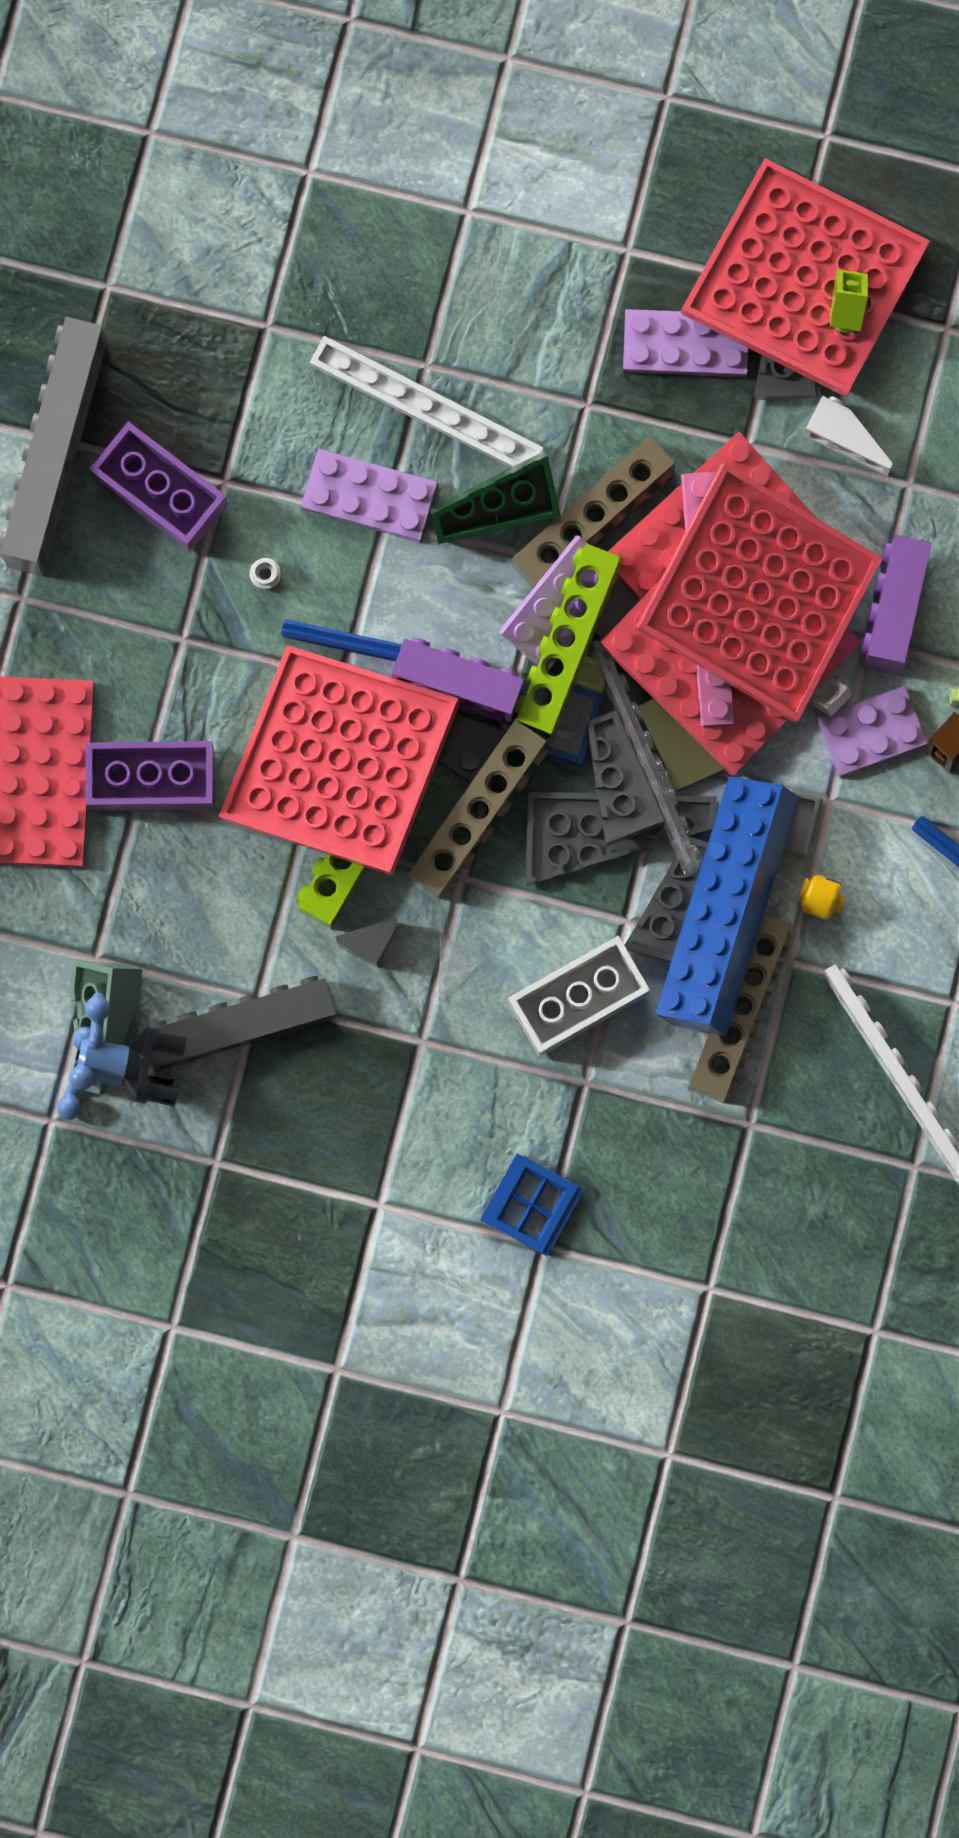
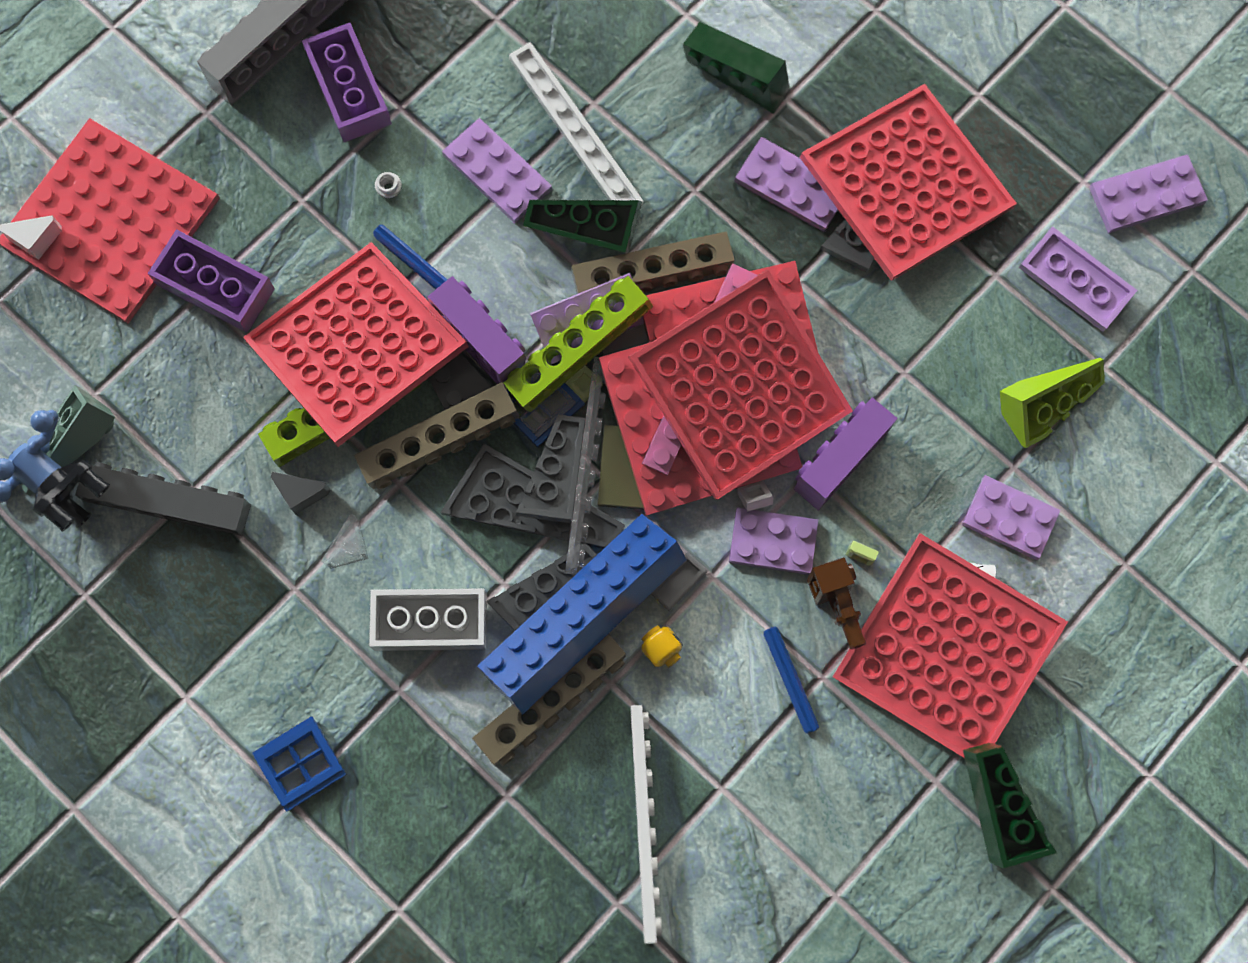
camera: 25 degrees right, 5 degrees down
white slope [804,396,893,476] -> none
lime slope [830,269,868,333] -> none
none -> dark green wedge [683,21,790,114]

